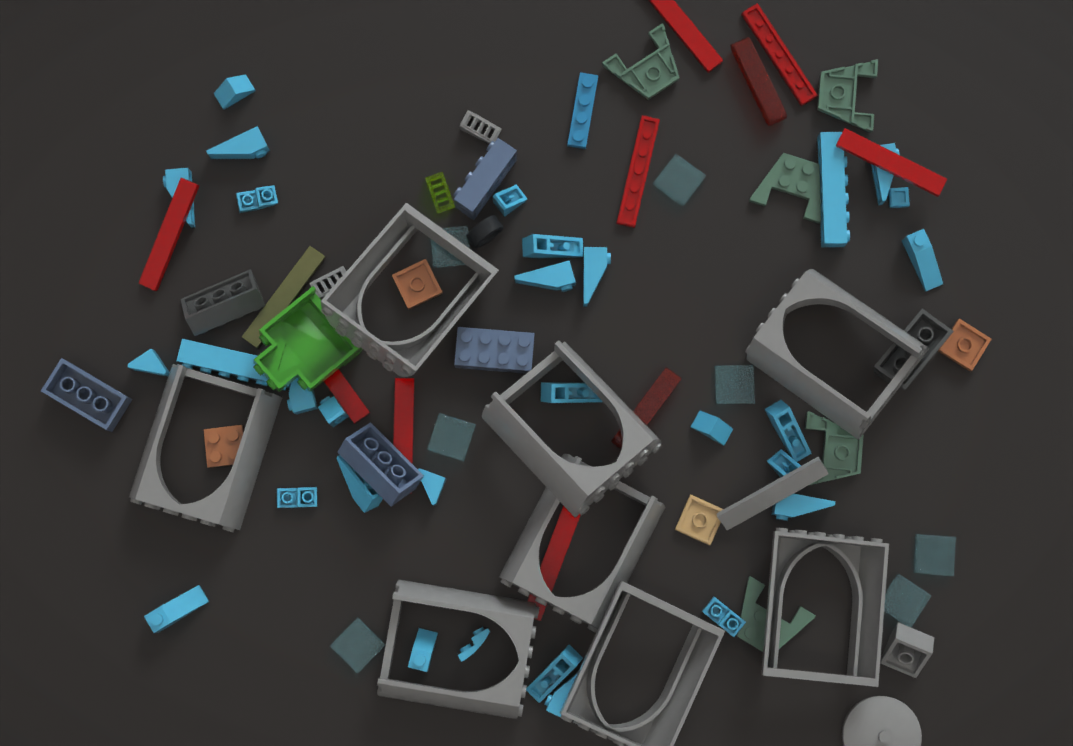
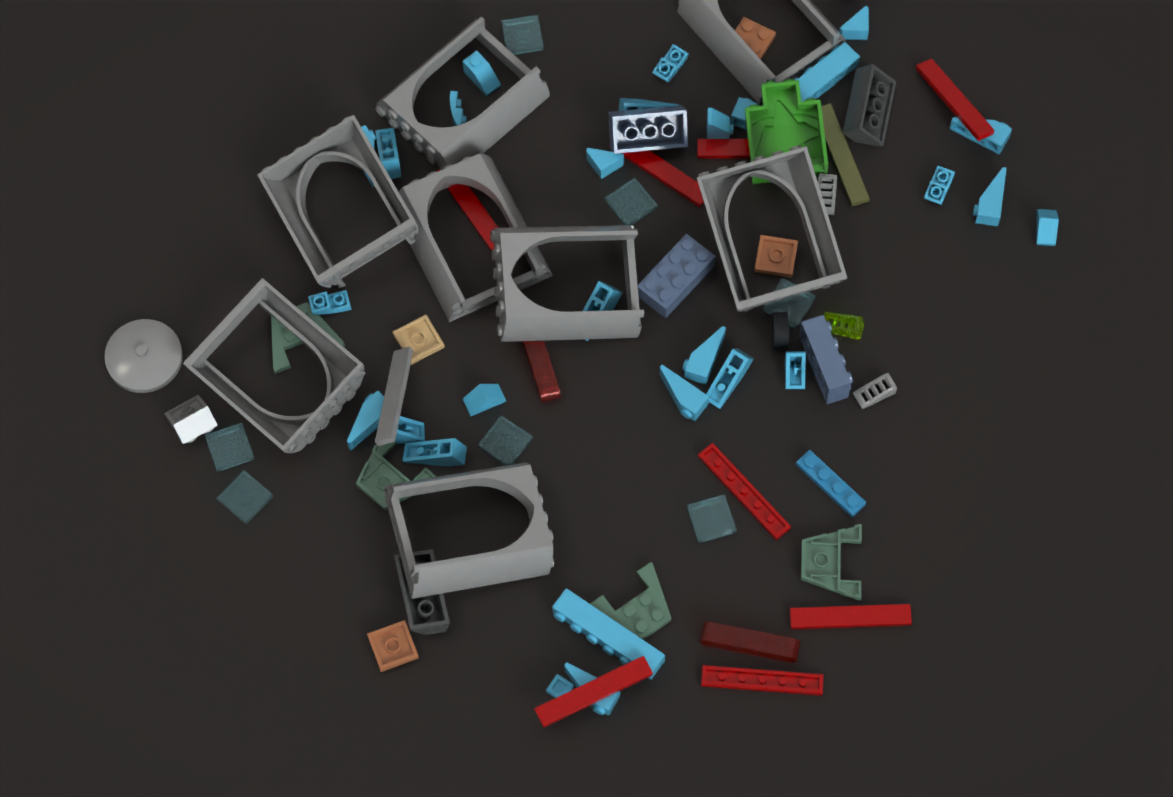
camera: 130 degrees right, 15 degrees down
sand green wing [817,60,878,132] -> none
medium azure slope [902,229,943,292] -> none

